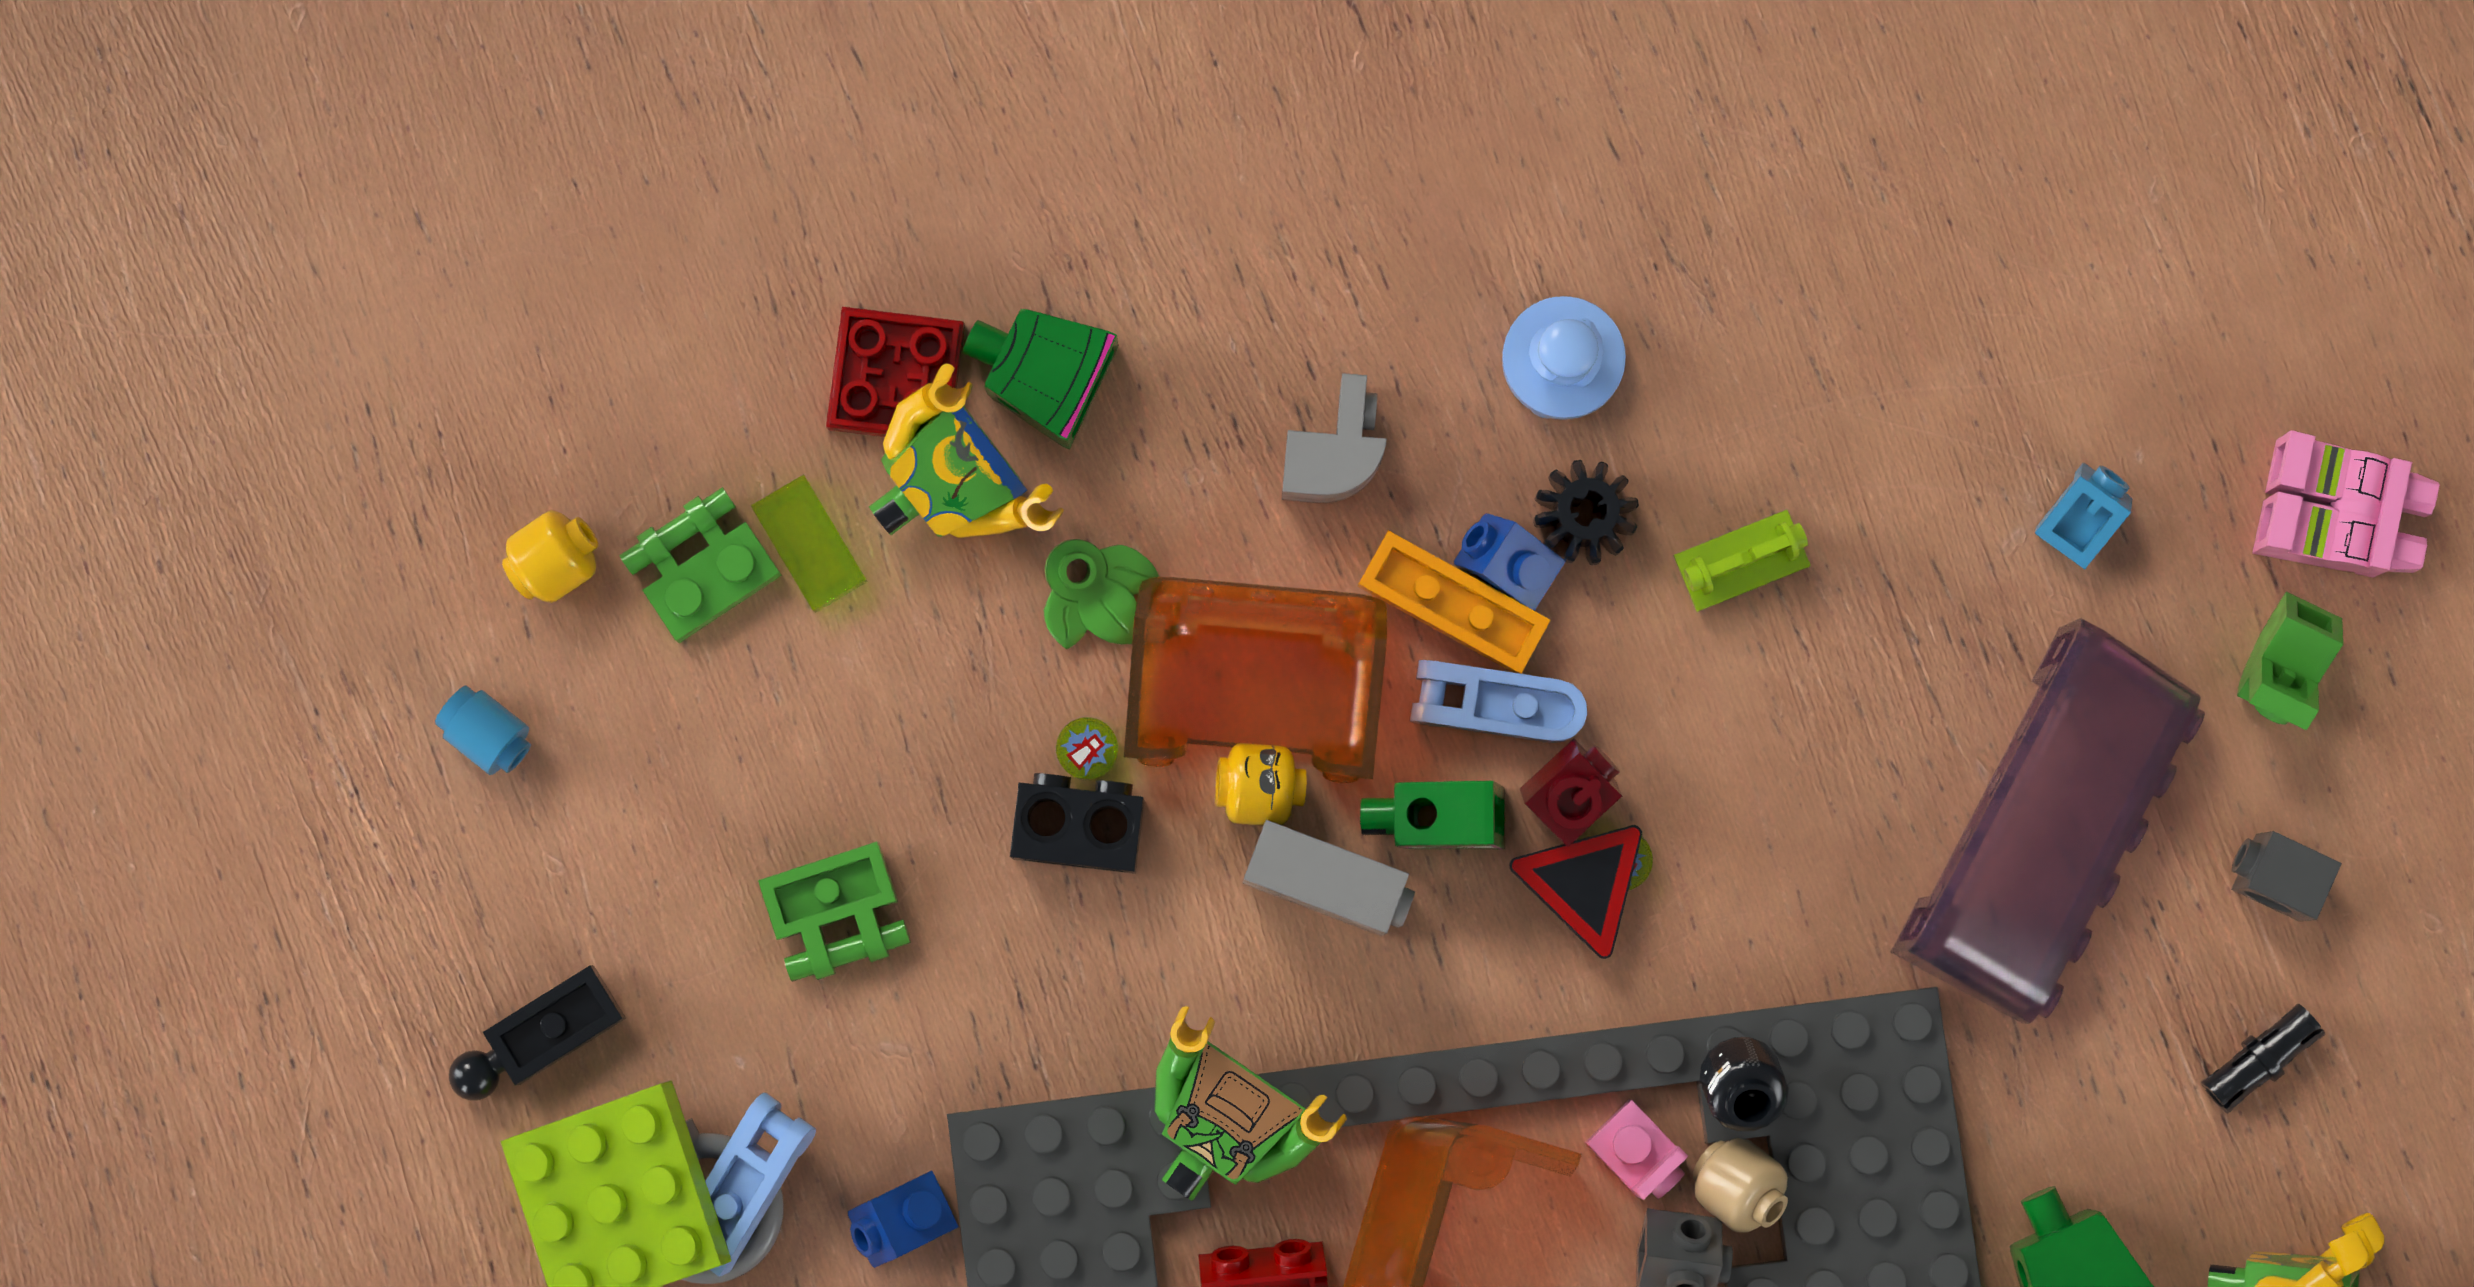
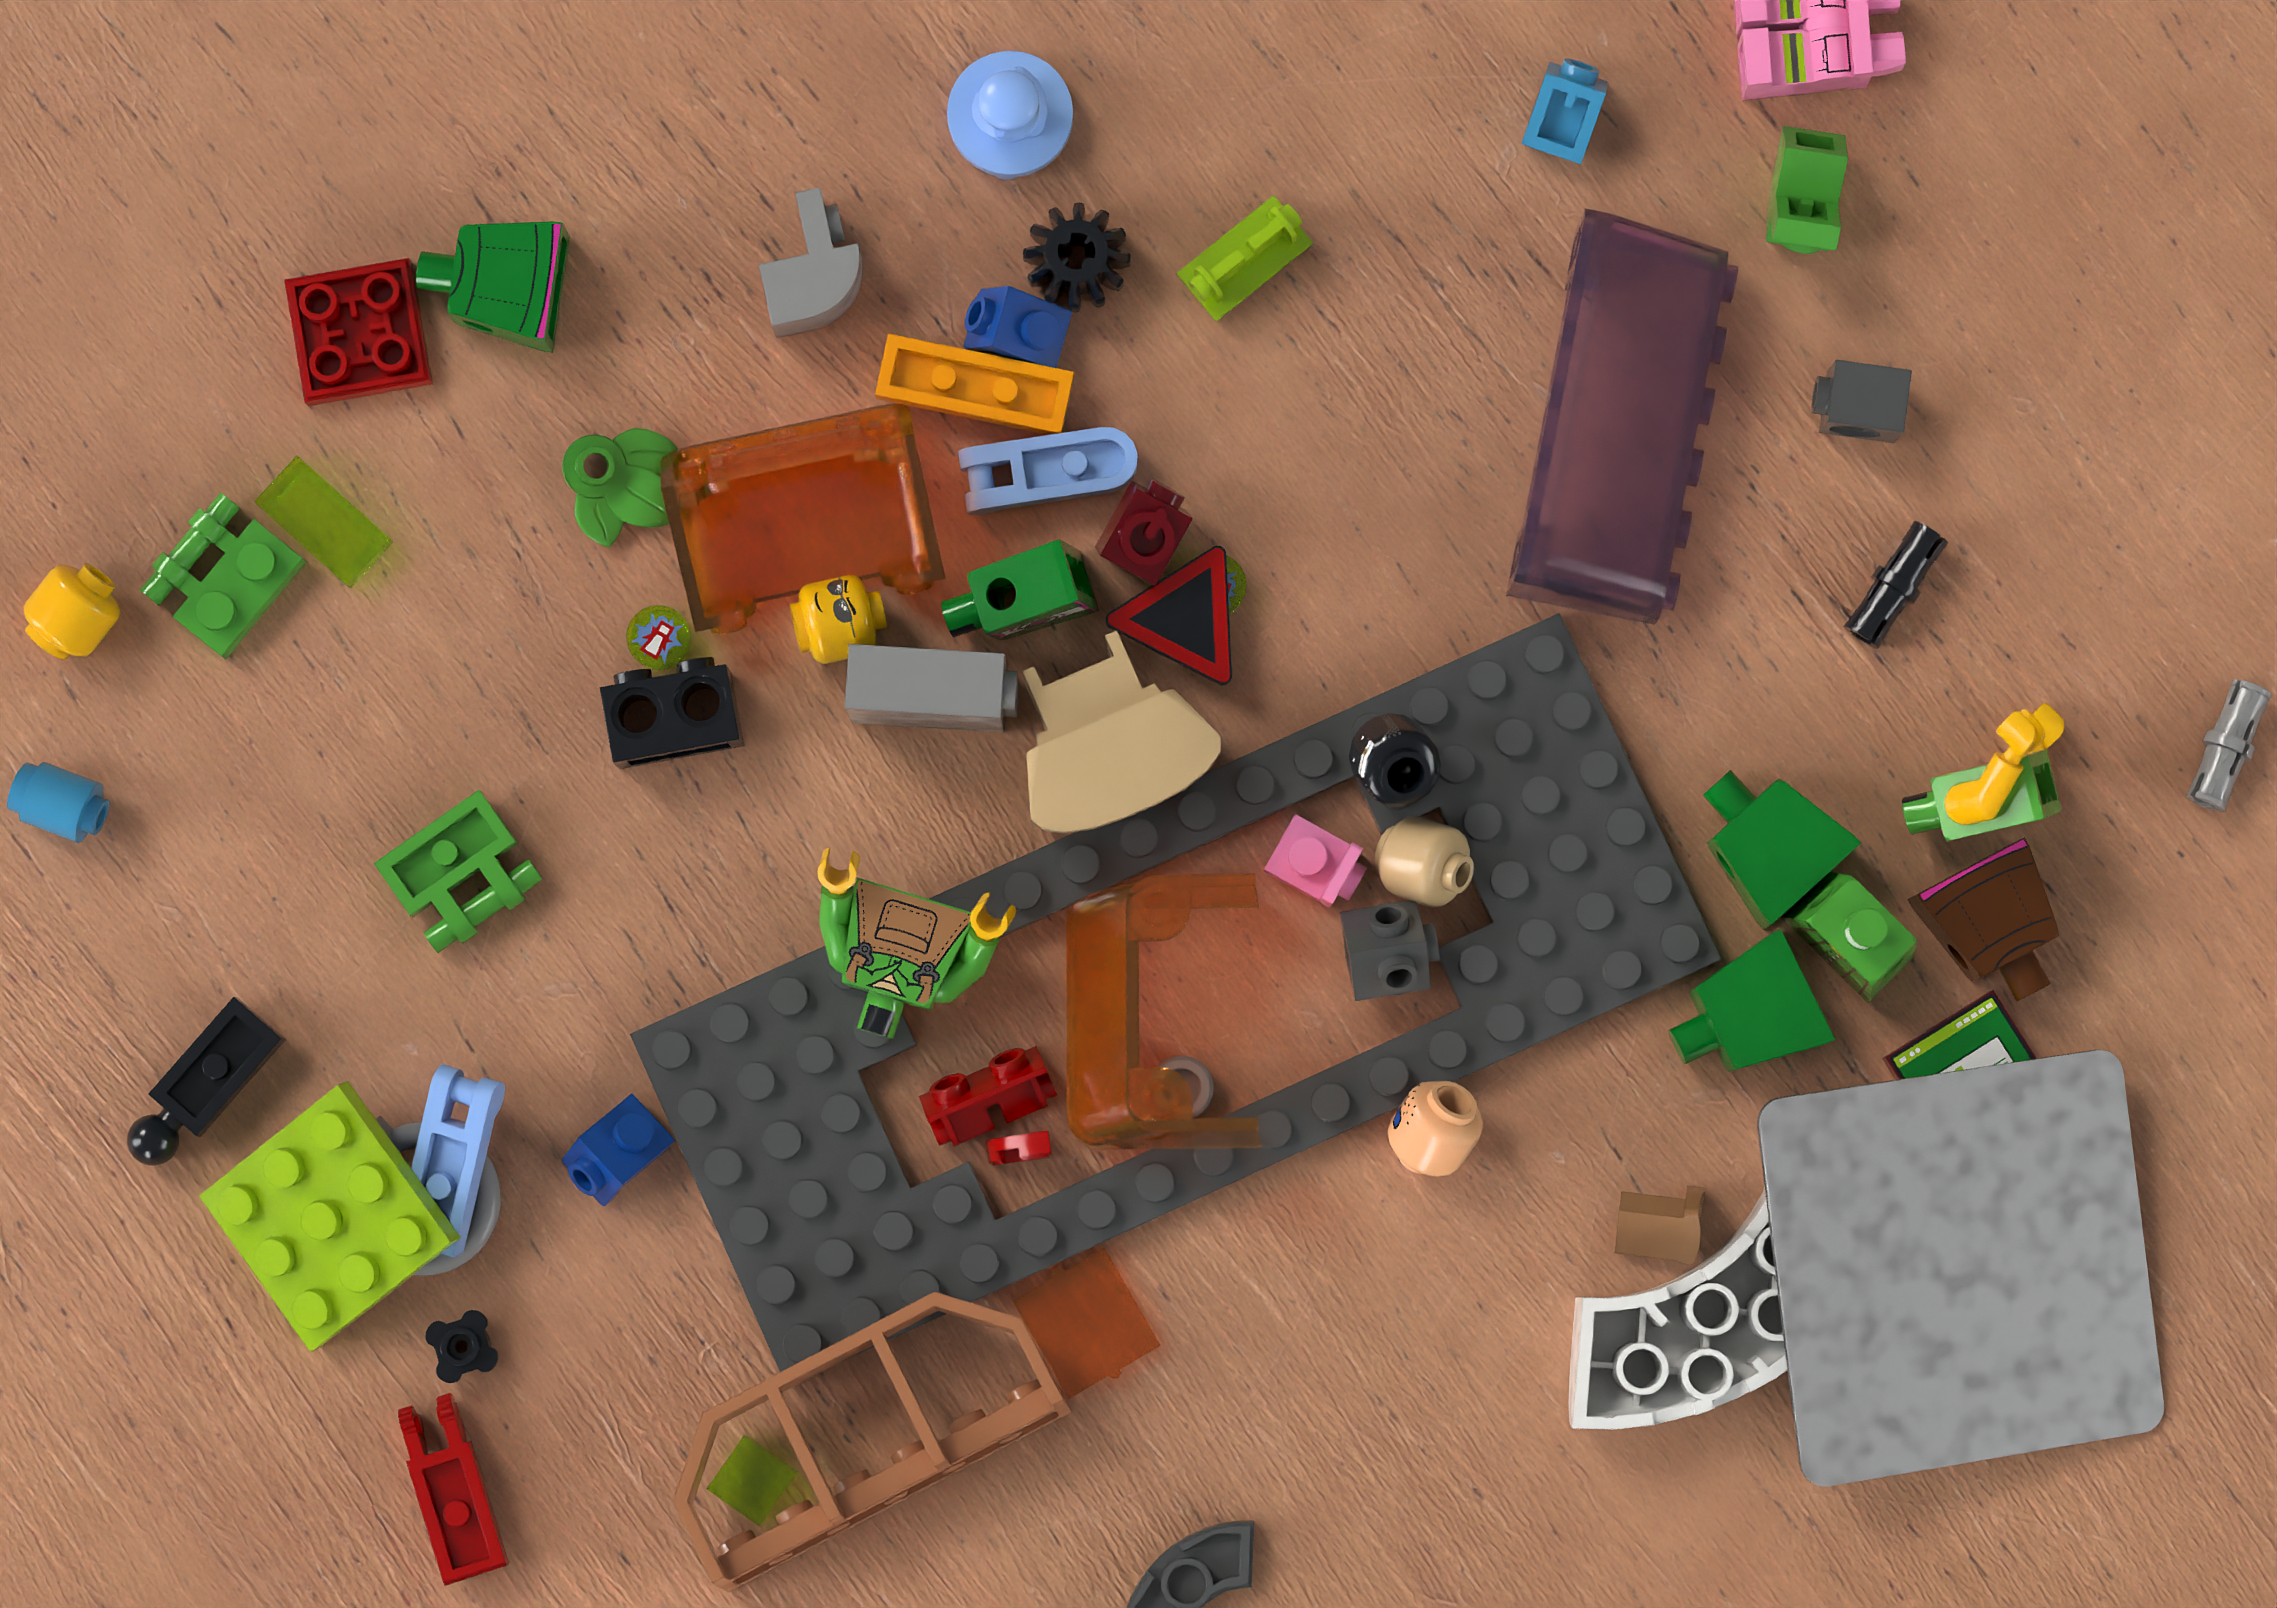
camera: 15 degrees left, 0 degrees up
torso [869,364,1064,538] -> none
none -> tan piece [1022,630,1221,833]

